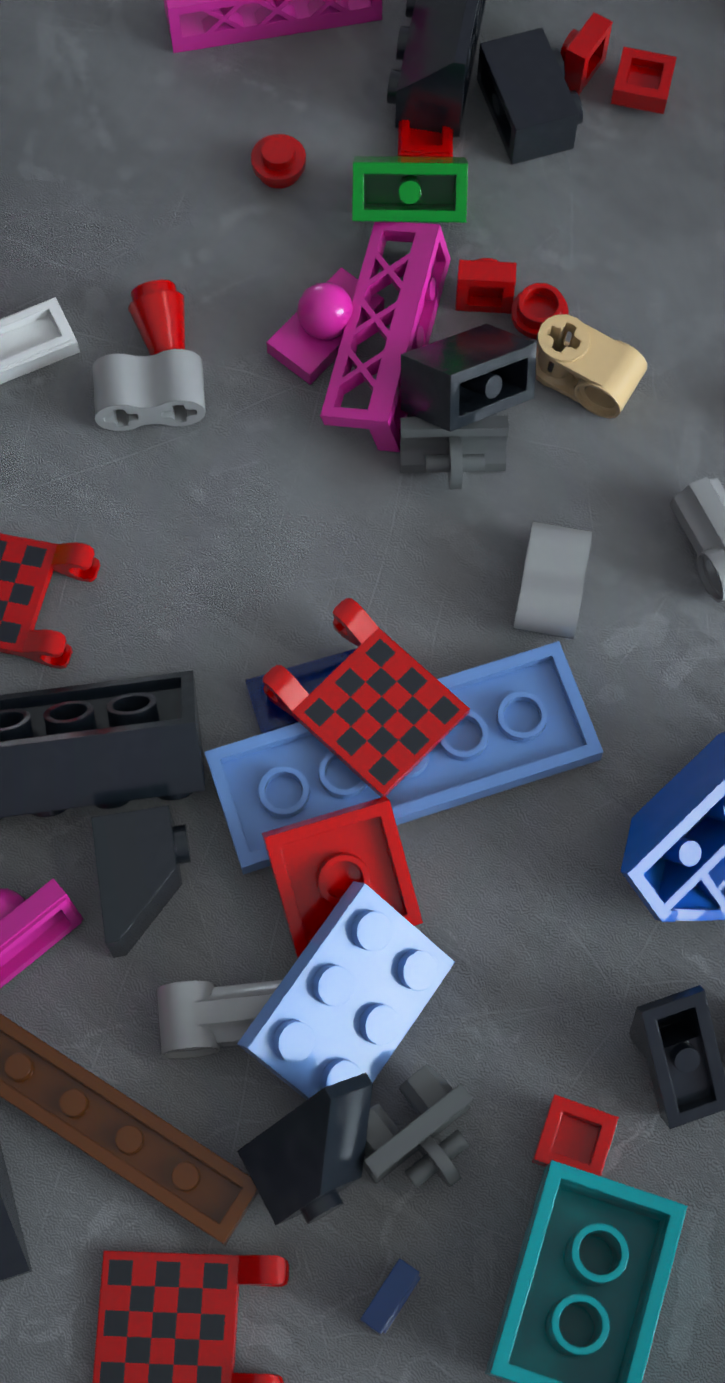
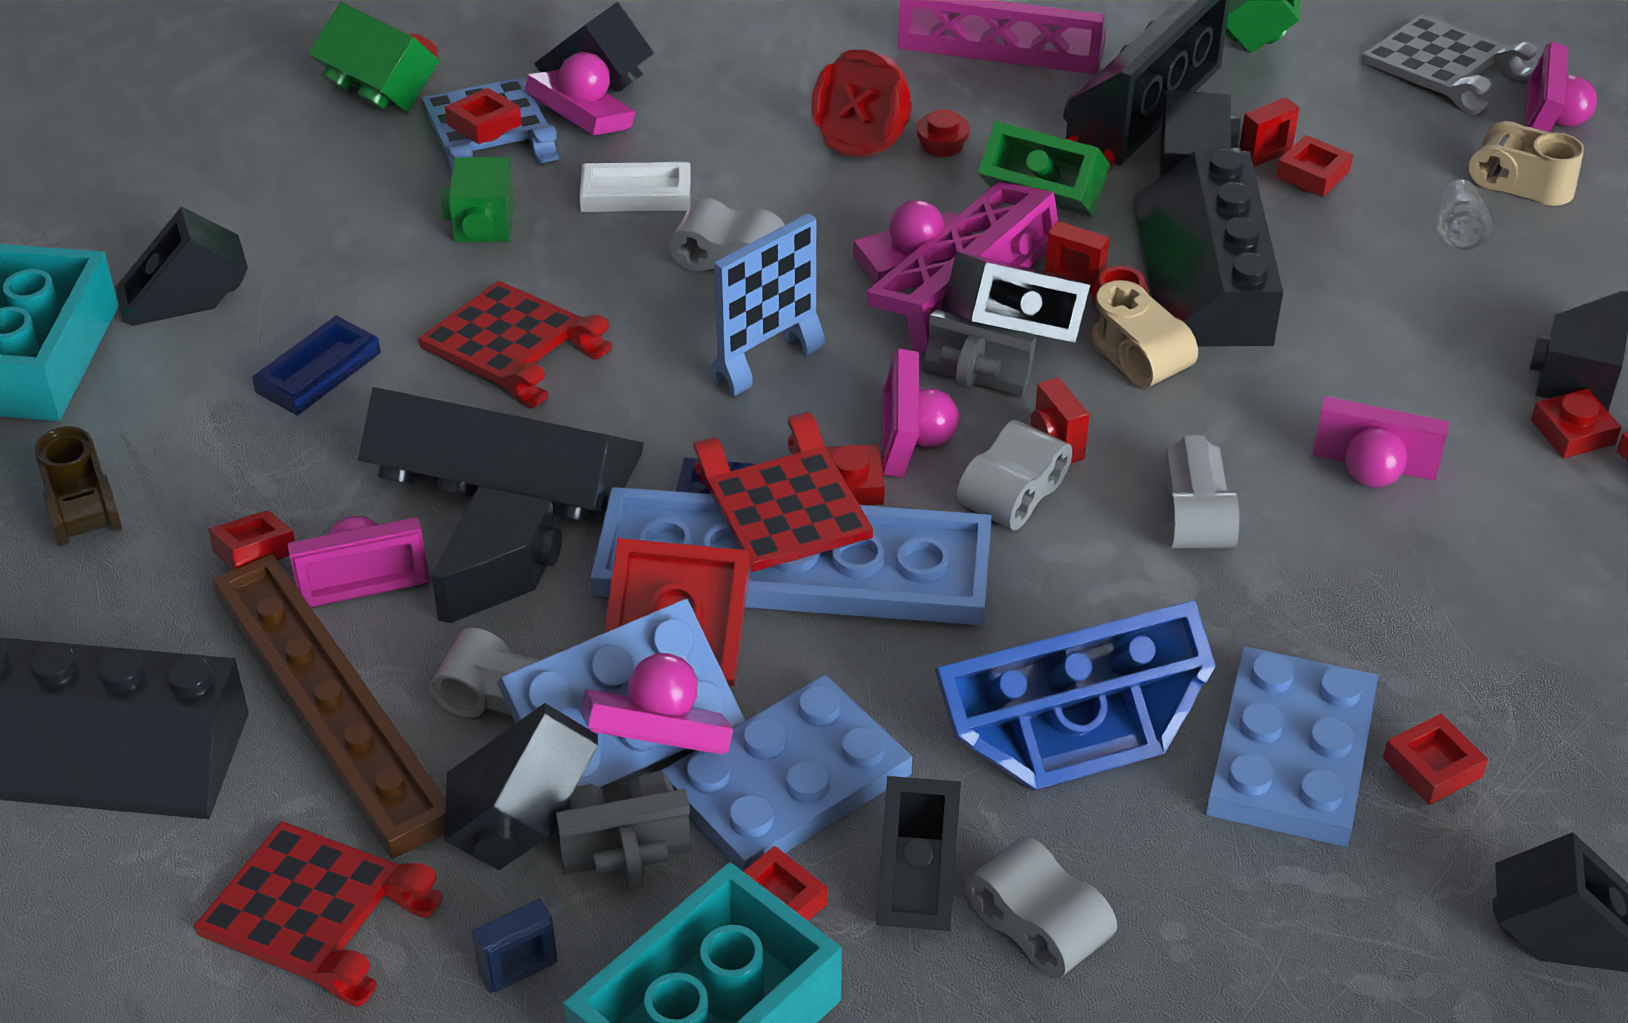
camera: 25 degrees right, 25 degrees down
red cone [128,279,185,355] -> none
none -> dark pink tile [580,653,733,755]
none -> medium blue plate [662,674,912,871]
none -> medium blue flag [710,213,825,397]
none -> red tile [811,49,913,157]
none -> red plate [826,444,885,505]
none -> dark pink tile [881,348,959,478]
none -> red plate [1031,377,1090,464]
none -> black slope [1133,149,1283,347]

